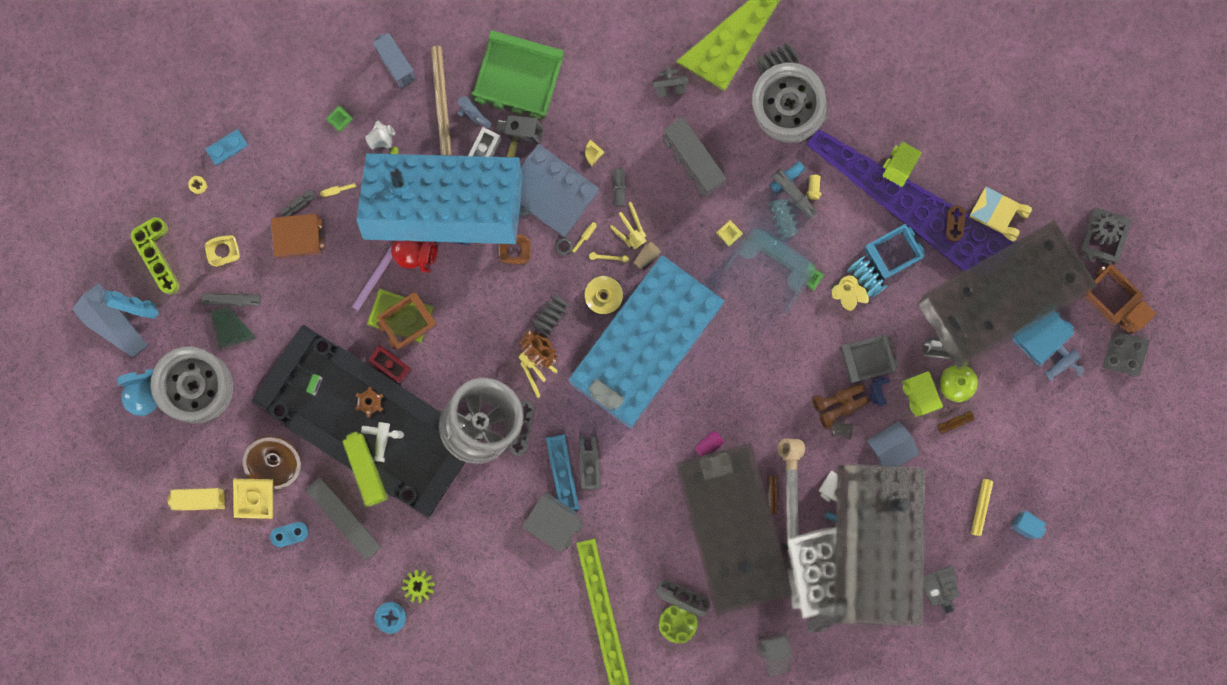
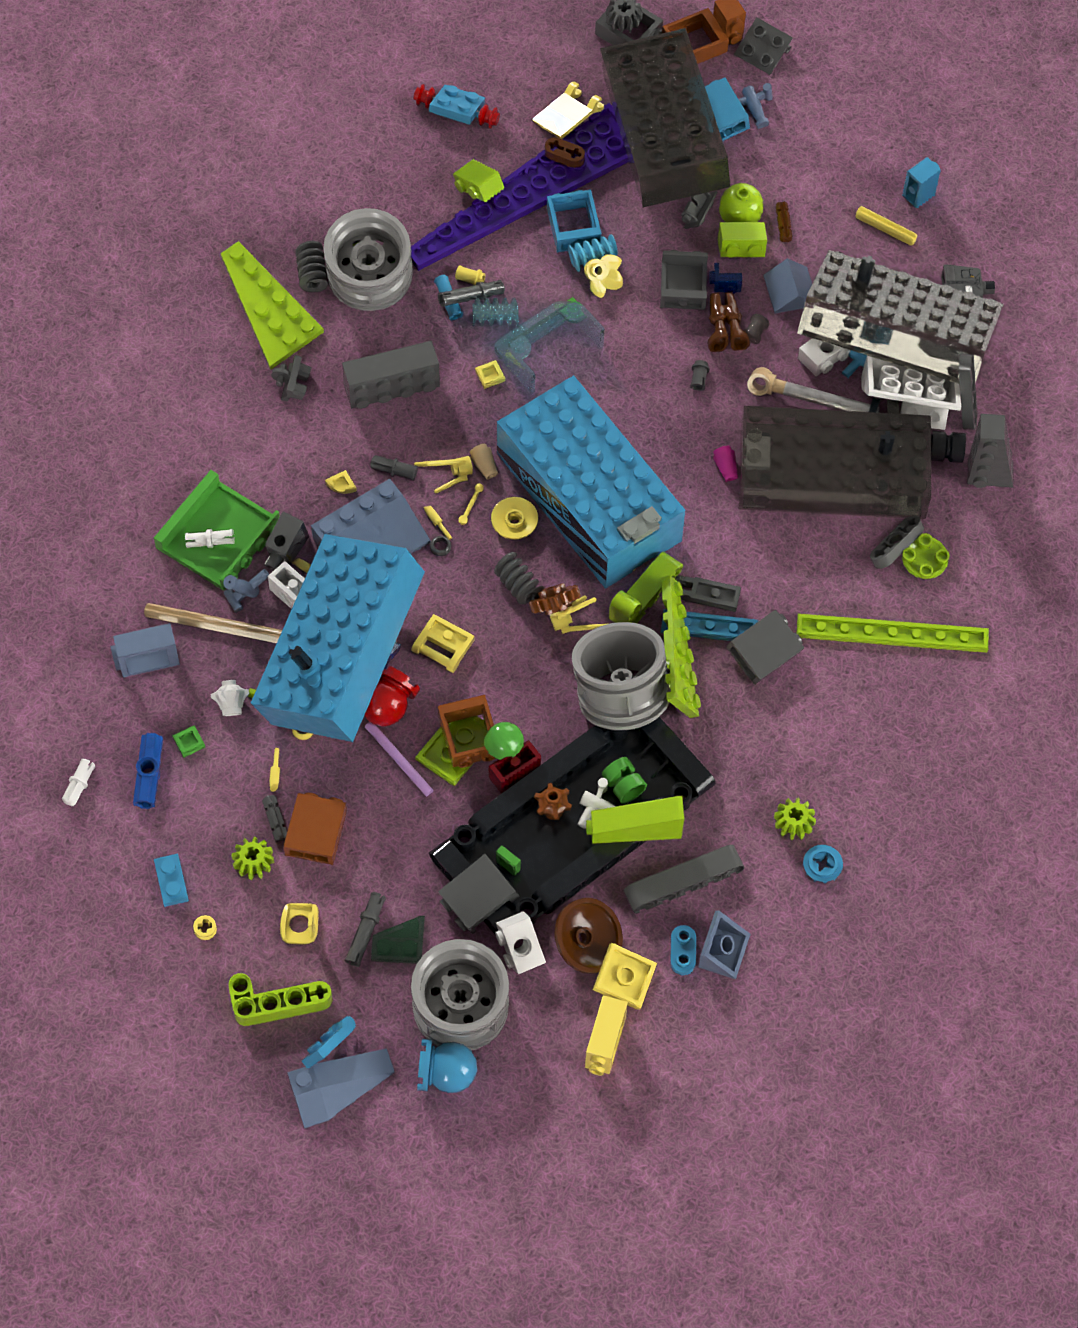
camera: 75 degrees left, 20 degrees down
dark orange piece [498,234,531,264] -> none
none -> white axle [62,759,95,806]
none -> blue piece [133,733,163,809]
none -> white pin [185,529,235,548]
none -> lime gear [232,836,274,880]
none -> light yellow plate [411,614,475,673]
none -> dark azure plate [414,84,500,129]
none -> dark grey panel [438,854,520,934]
none -> bright green hair [484,722,524,760]
none -> white brick [495,911,546,974]
none -> bright green wheel [602,757,647,804]
none -> lime beam [609,551,683,624]
none -> lime wing [661,575,701,718]
none -> dark grey pin [690,360,710,391]
none -> sand blue slope [699,910,750,979]
none -> black wheel [929,431,966,463]

